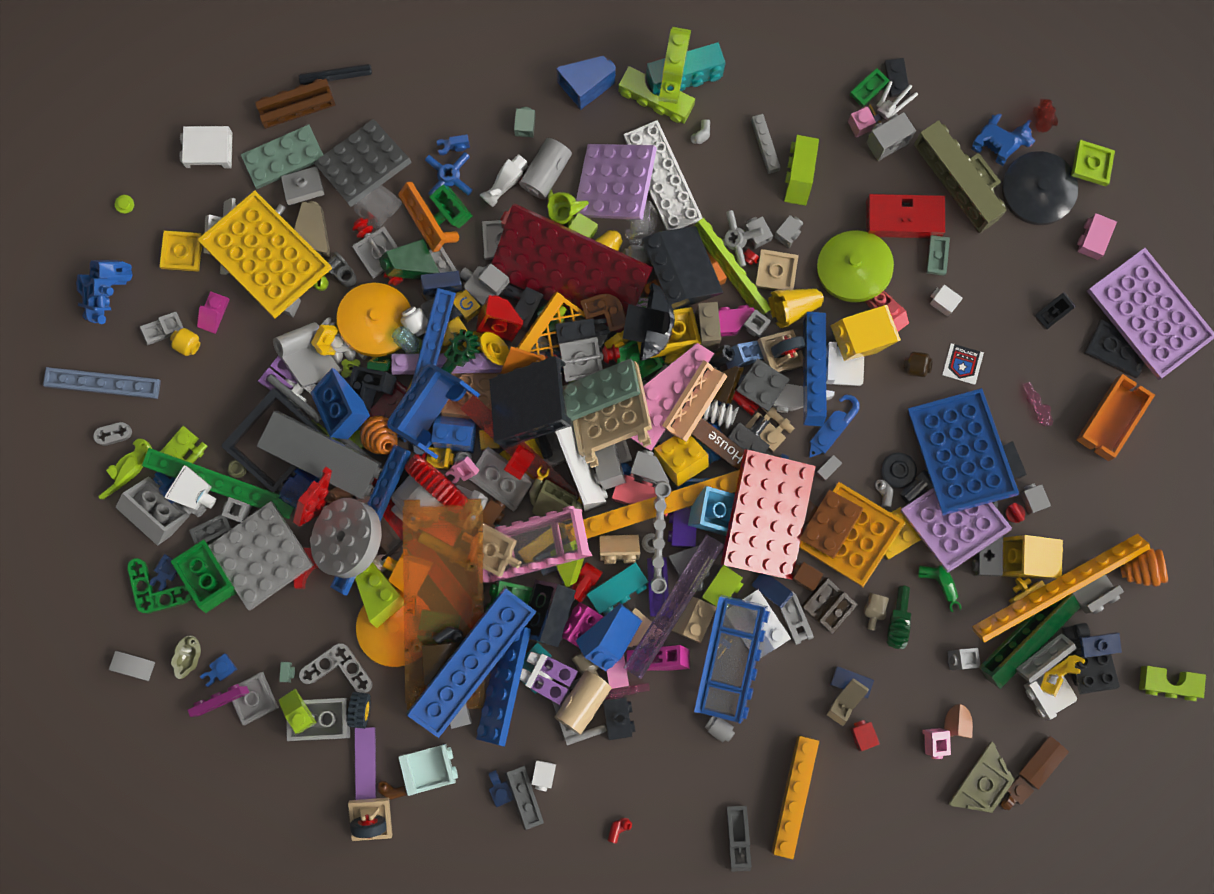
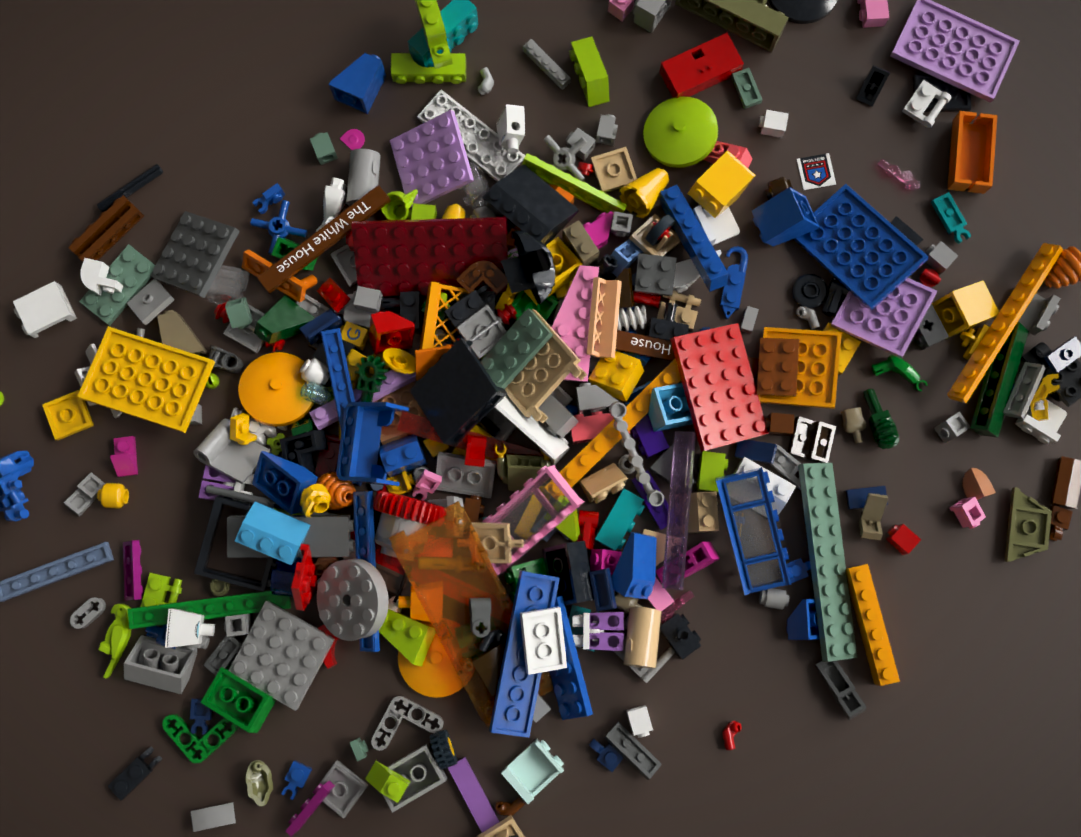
camera: 25 degrees left, 0 degrees up
none -> white brick [80,258,123,296]
none -> black hinge [108,747,162,801]
none -> magenta plate [123,540,143,601]
none -> sand green brick [225,297,252,329]
none -> dark azure slope [235,501,311,565]
none -> reddish brown tile [257,185,391,293]
none -> yellow head [300,484,331,518]
none -> red plate [317,278,351,312]
none -> dark pink piece [340,129,365,150]
none -> dark grey piece [469,598,491,637]
none -> white torso [496,104,525,154]
none -> white plate [520,607,567,675]
none -> dark blue tile [589,568,617,611]
none -> blue slope [752,187,820,247]
none -> blue plate [786,558,811,583]
none -> blue slope [787,599,820,640]
none -> sand green plate [798,463,857,662]
none -> white plate [902,80,951,128]
none -> teal plate [931,192,971,244]

